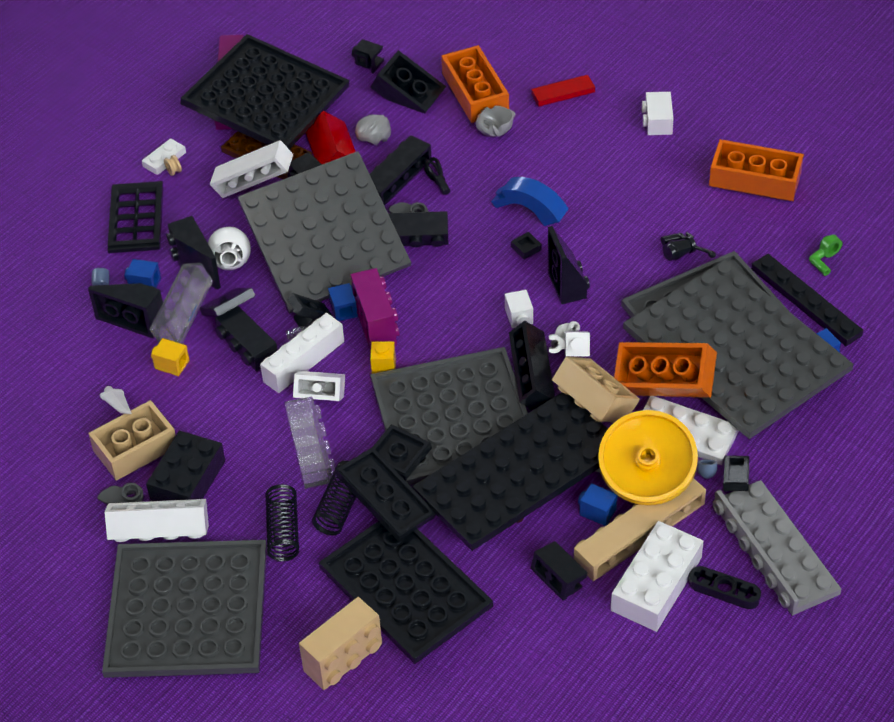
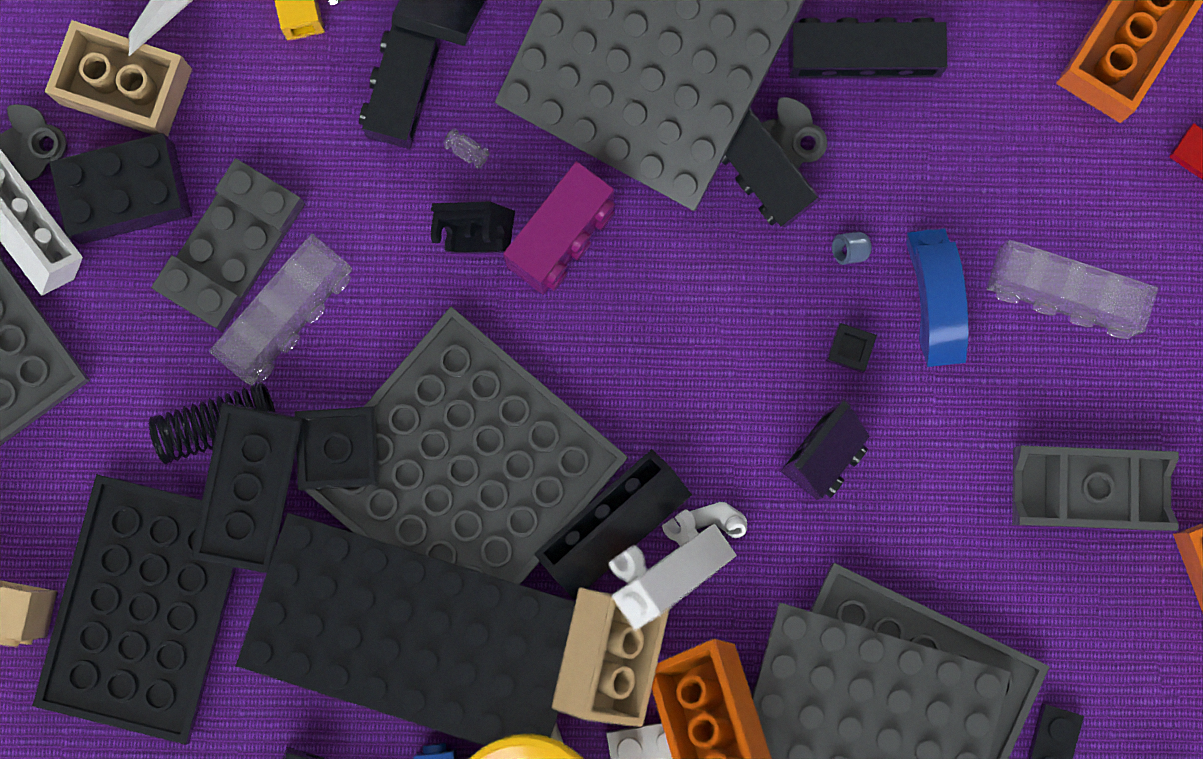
camera: 50 degrees right, 35 degrees up
white brick [260,313,344,393] -> none
black piece [265,484,299,561] -> none
black slope [288,293,334,331] -> none
white brick [293,371,345,401] -> none
blue brick [328,283,358,321] -> none
yellow brick [370,341,396,374] -> none
black piece [424,157,450,195] -> none
light grey hair [475,105,516,137] -> none
white brick [505,290,533,328] -> none
black piece [660,232,716,261] -> none
none -> dark grey piece [151,158,305,332]
none -> black hinge [431,201,515,254]
none -> sand blue piece [832,232,872,265]
none -> clear brick [987,240,1158,339]
none -> dark grey piece [1012,445,1179,531]

